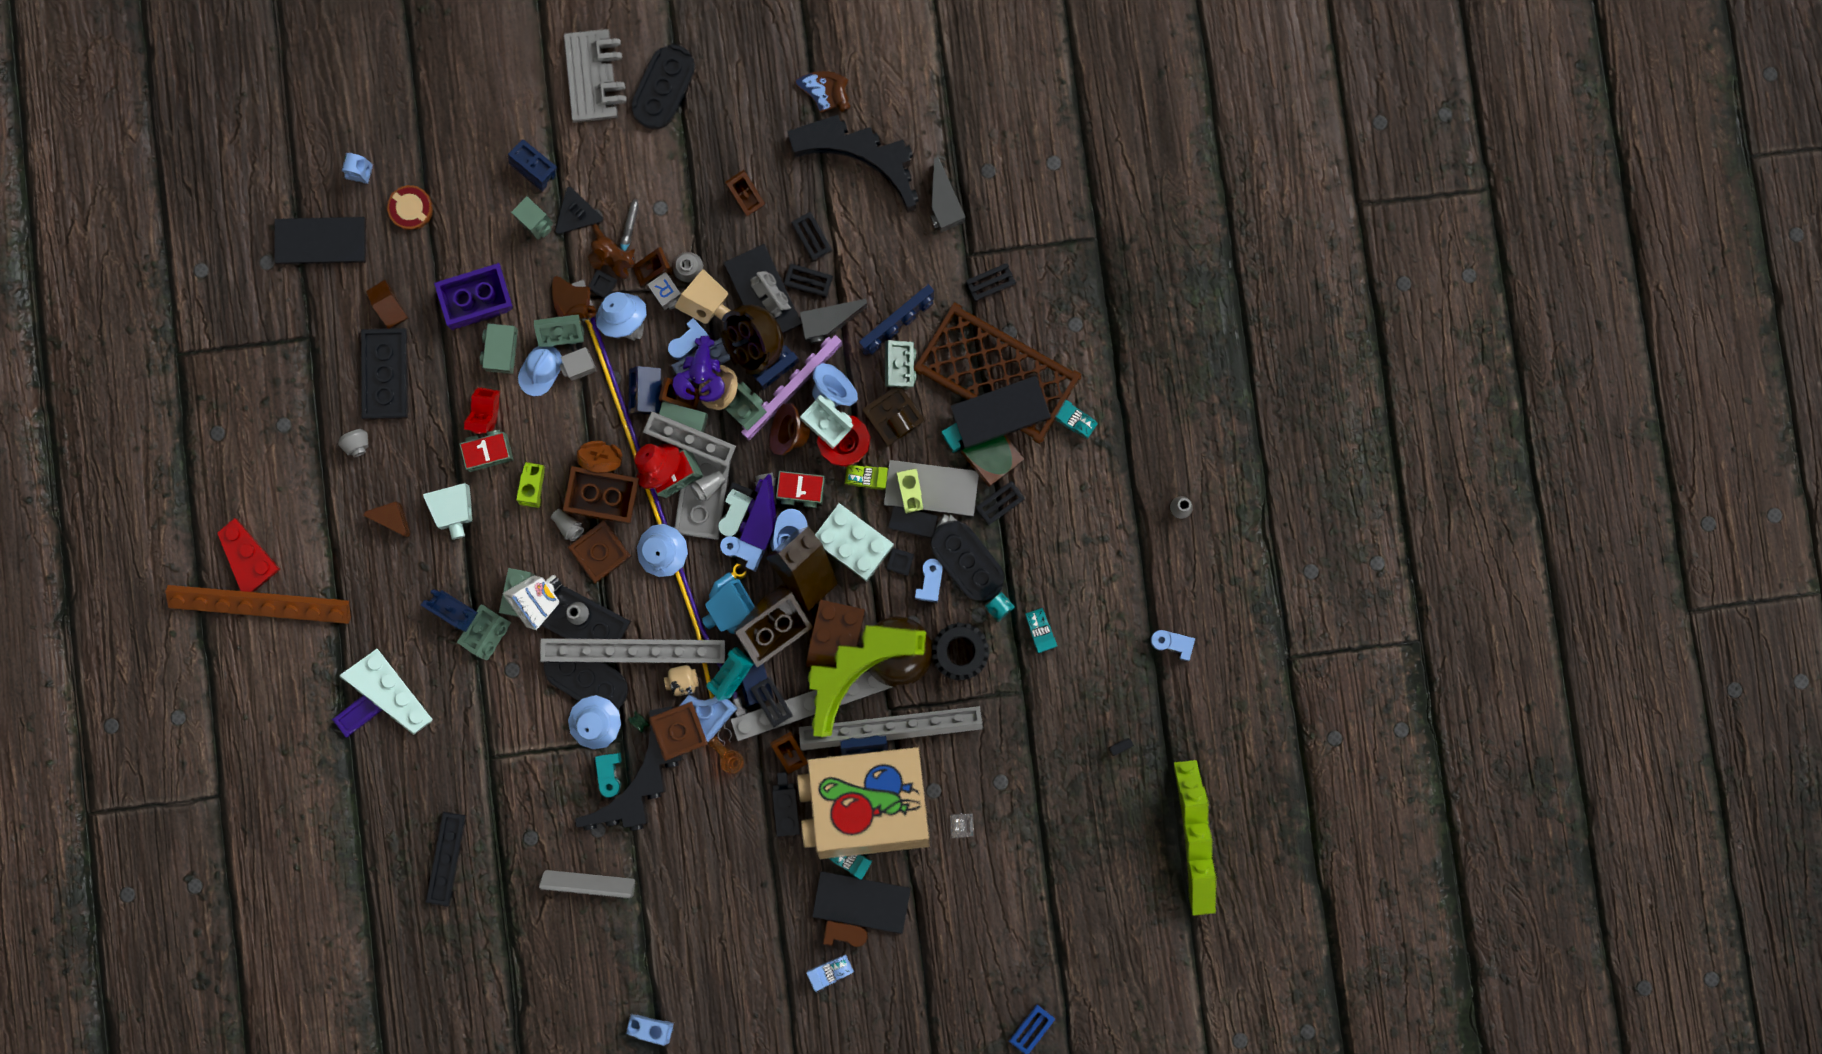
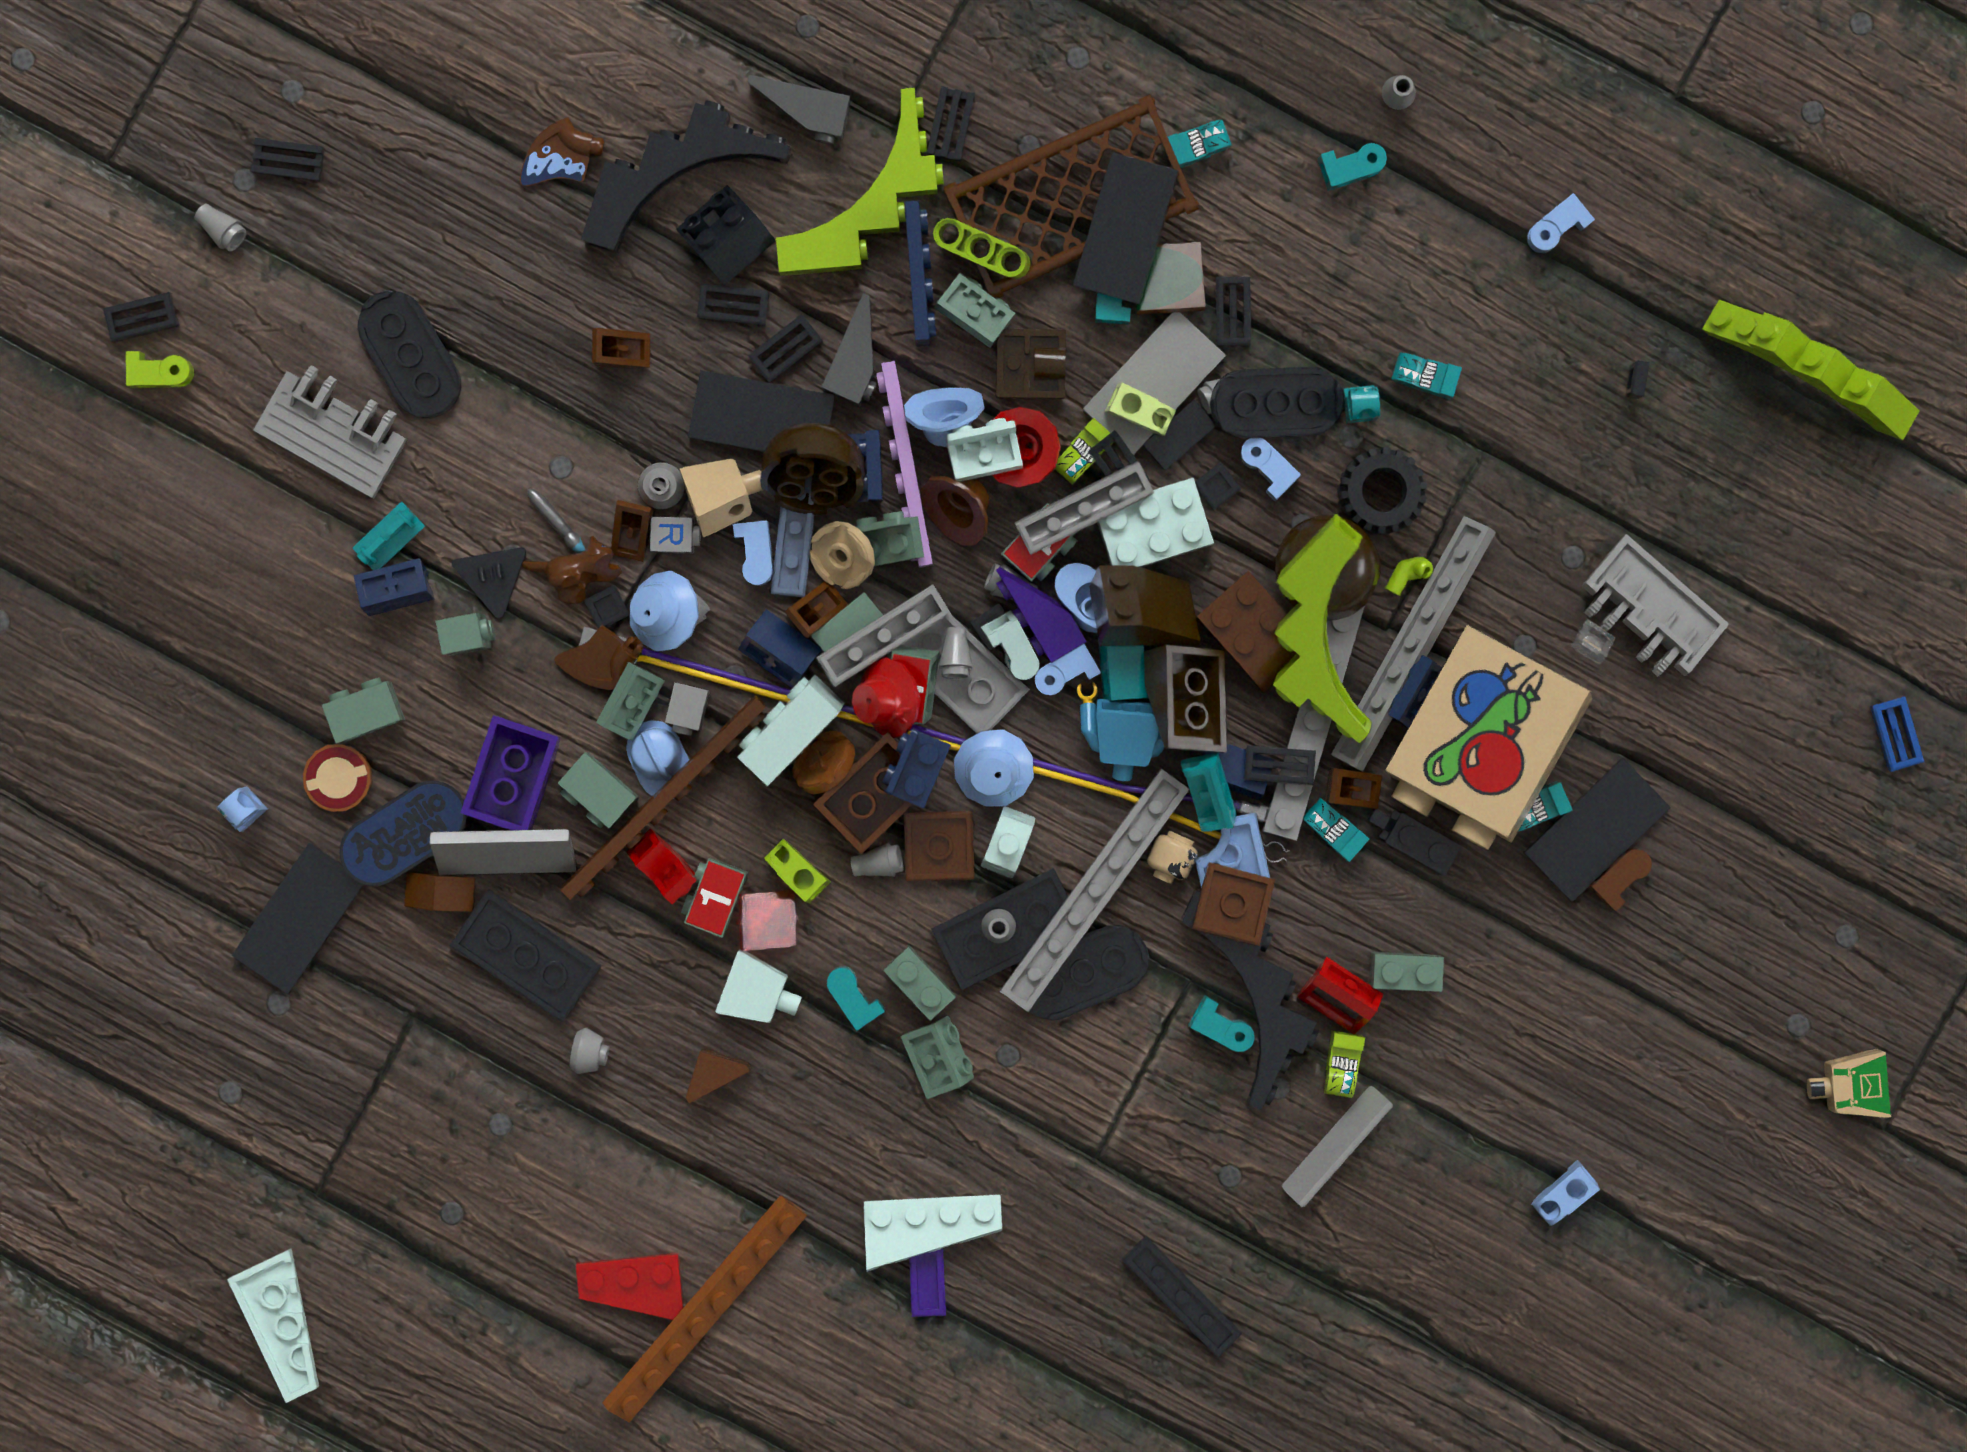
camera: 55 degrees left, 5 degrees up
dark blue hinge [421,589,478,632] -> none
white torso [503,575,562,630] -> none
light blue hat [568,695,621,749] -> none
clear green bush [628,711,650,733] -> none
dark purple animal [673,336,725,402] -> none
clear orange bar [708,736,744,774] -> none
light grey hinge [750,271,791,318] -> none
light blue leg [807,955,854,992] -> none
none -> light aqua wing [227,1248,319,1403]
none -> sand green brick [322,677,405,744]
none -> tile [339,781,467,886]
none -> teal hinge [352,501,425,570]
none -> light grey tile [430,829,576,875]
none -> reddish brown plate [560,695,766,900]
none -> black slope [676,185,776,285]
none -> clear red piece [736,890,798,951]
none -> light aqua brick [738,675,844,786]
none -> lime arch [776,88,944,276]
none -> teal leg [827,966,886,1031]
none -> dark blue bracket [882,729,951,809]
none -> lime beam [933,218,1030,279]
none -> light aqua torso [981,806,1036,878]
none -> light grey slope [1014,462,1154,555]
none -> black tile [1088,430,1150,481]
none -> teal hinge [1098,639,1148,701]
none -> red tile [1297,956,1384,1035]
none -> teal leg [1303,798,1369,862]
none -> teal leg [1317,143,1387,191]
none -> lime leg [1324,1030,1365,1098]
none -> sand green brick [1369,952,1444,992]
none -> lime arm [1385,556,1433,596]
none -> light grey hinge [1582,534,1729,677]

